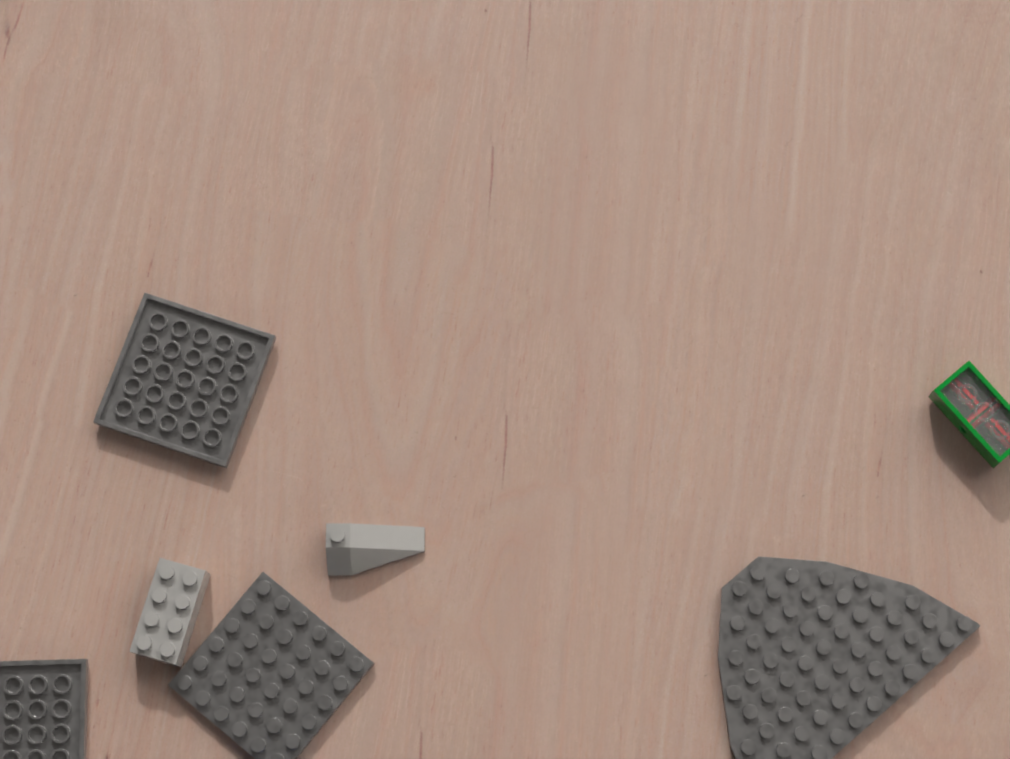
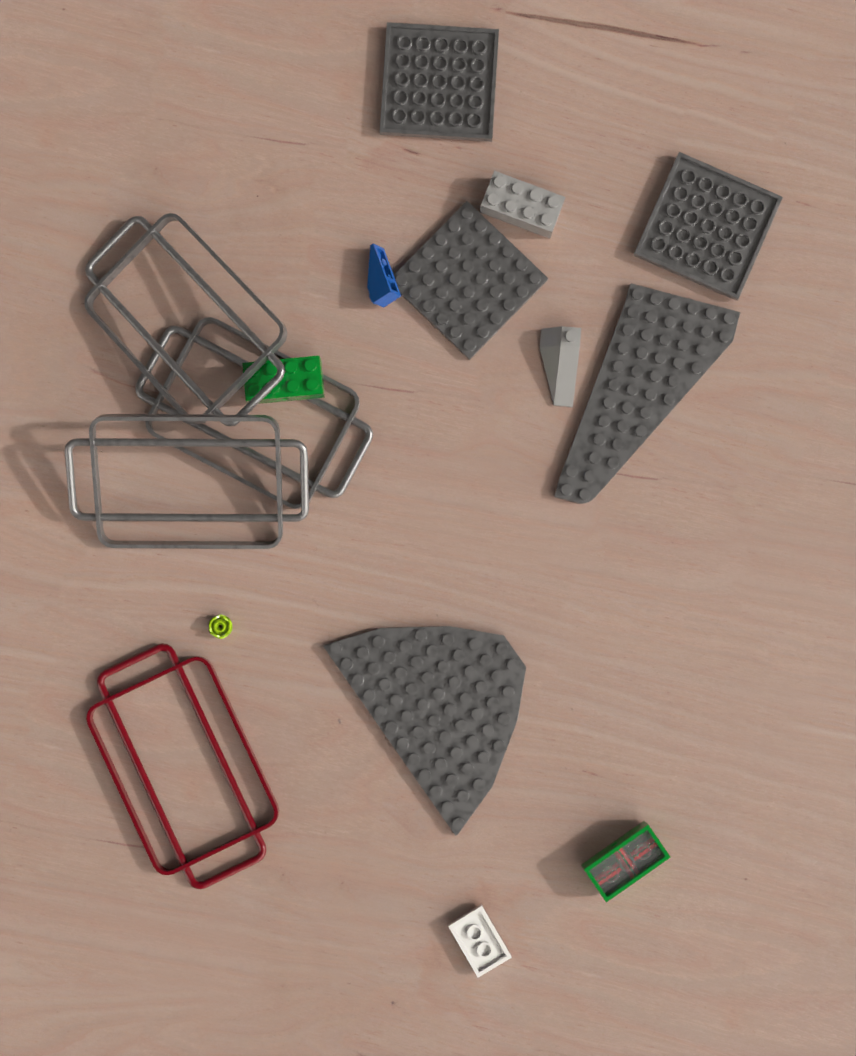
camera: 85 degrees right, 10 degrees up
none -> flat silver wing [554,283,740,504]

